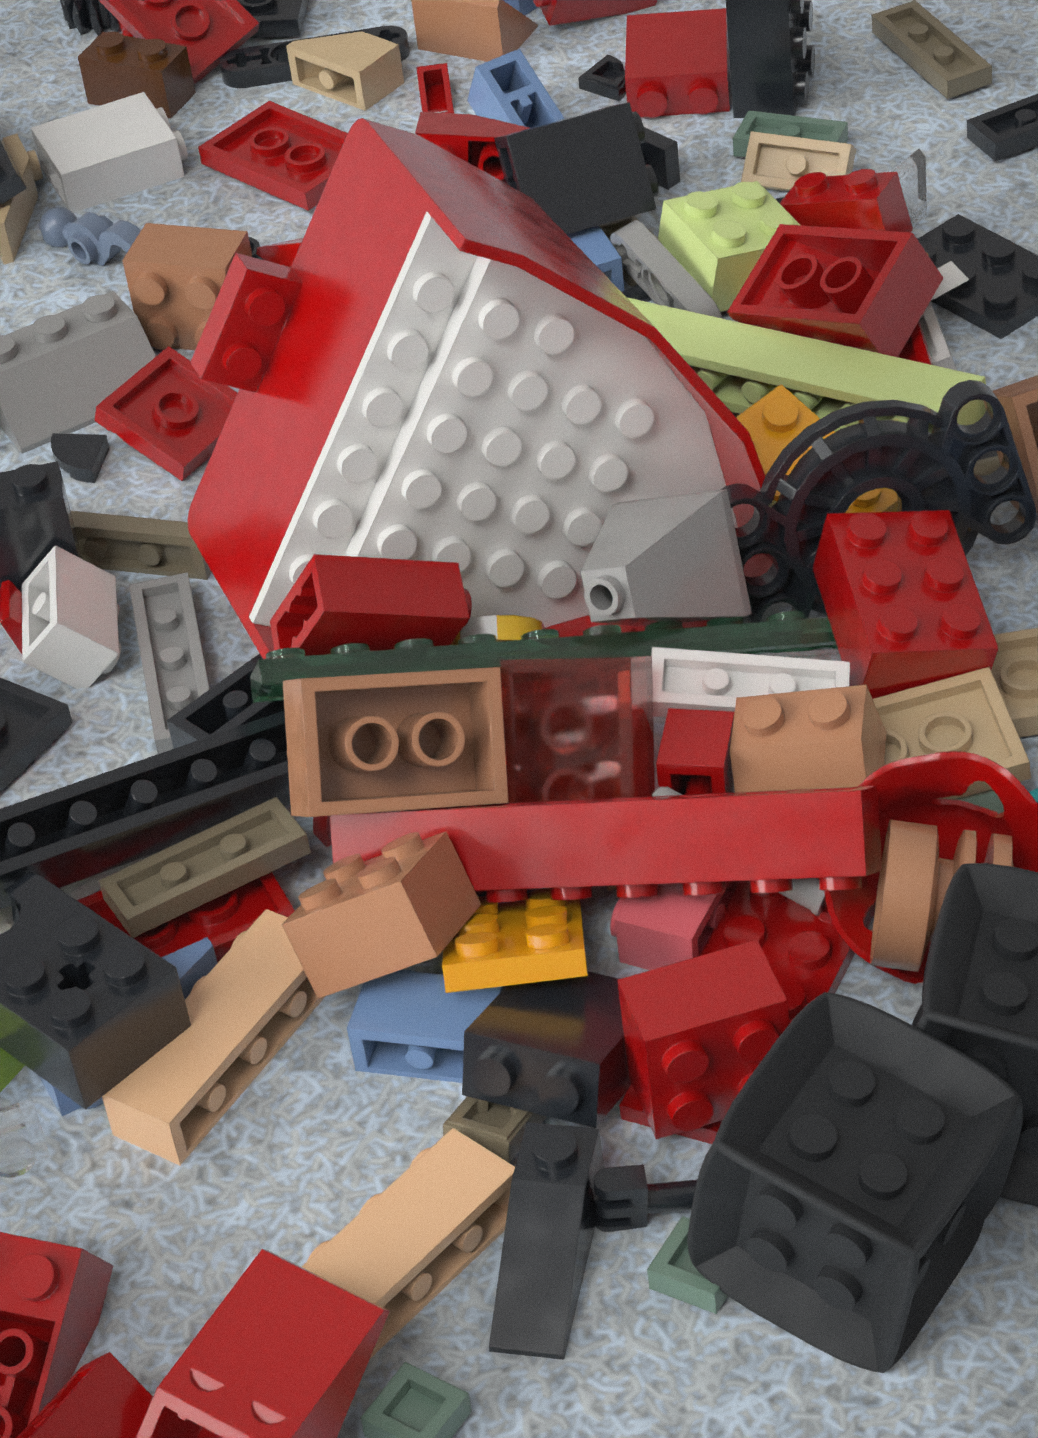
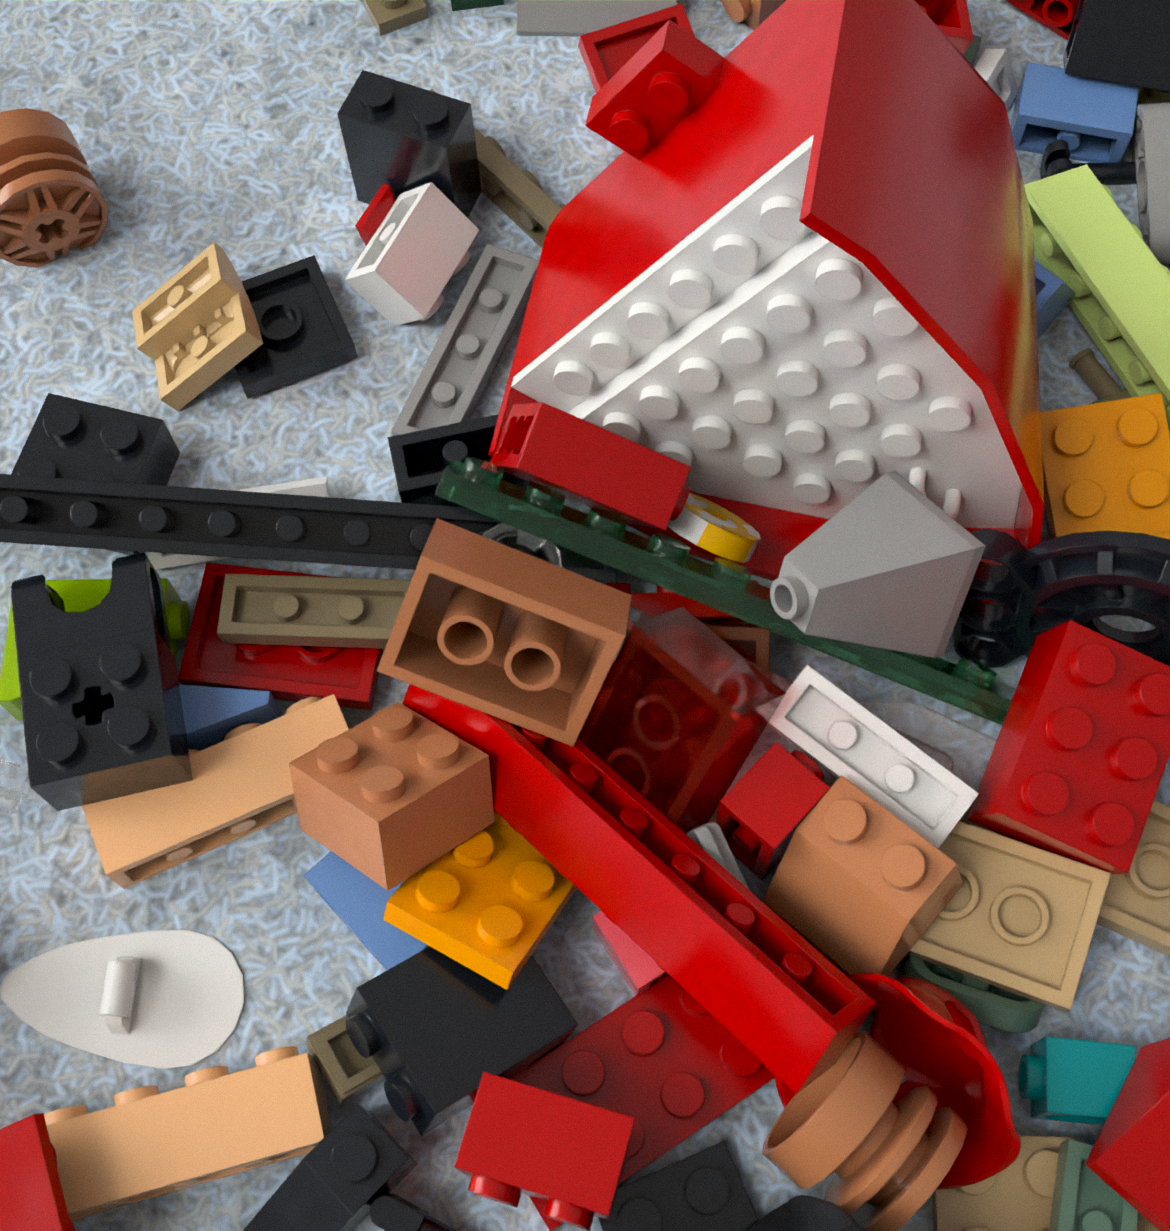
camera: 30 degrees right, 25 degrees up
black tile [51,433,109,483] -> none
none -> white shield [0,930,245,1070]

